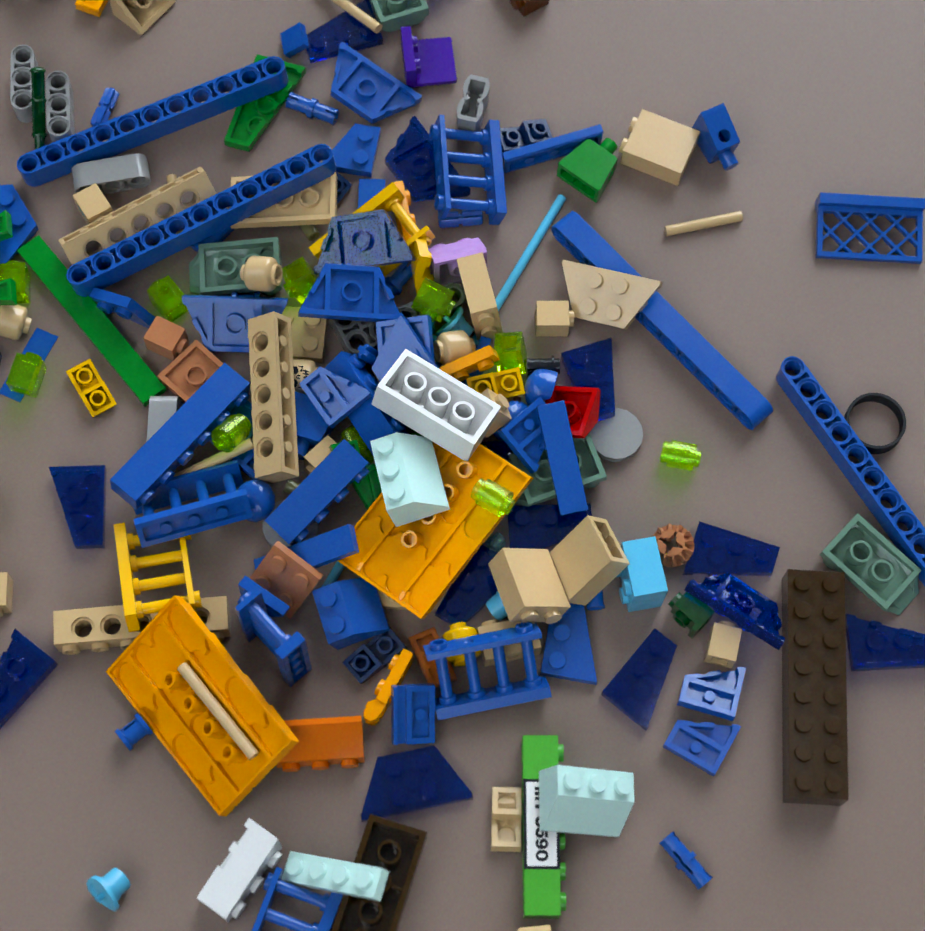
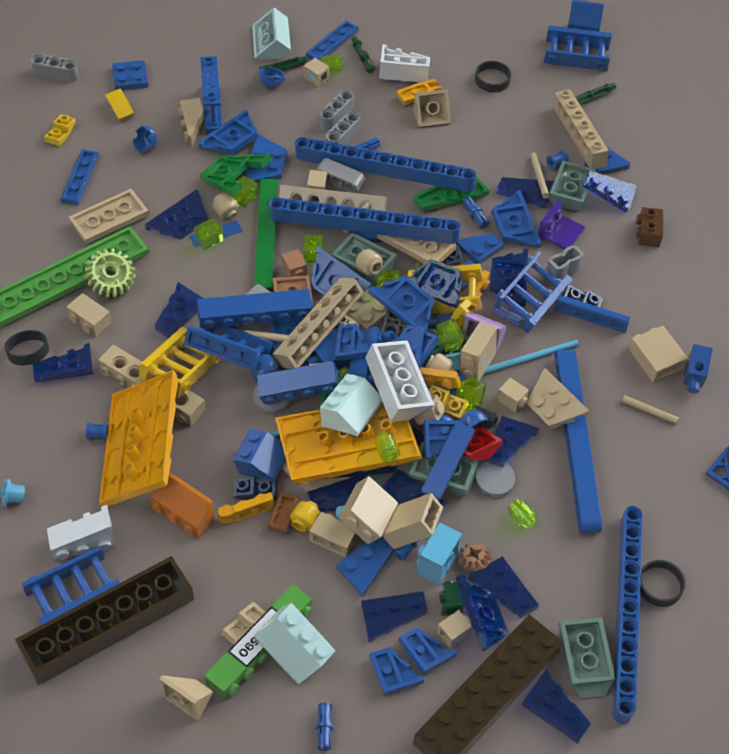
camera: 40 degrees right, 15 degrees down
dark green piece [30,67,47,149] -> none
yellow slope [66,359,117,418] -> none
blue wing [89,287,155,328] -> none
tan bar [177,662,259,760] -> none
clear neon green brick [211,413,252,452] -> none
blue fence [235,588,312,688] -> none
blue wing [238,576,290,617] -> none
nougat plate [250,541,323,619] -> none
blue tile [253,524,359,570] -> none
blue tile [280,22,309,58] -> none
light aqua plate [281,851,389,902] -> none
clear blue wing [361,746,473,822] -> none
blue plate [391,683,435,745] -> none
blue fence [423,622,552,720] -> none
green torso [557,138,618,203] -> none

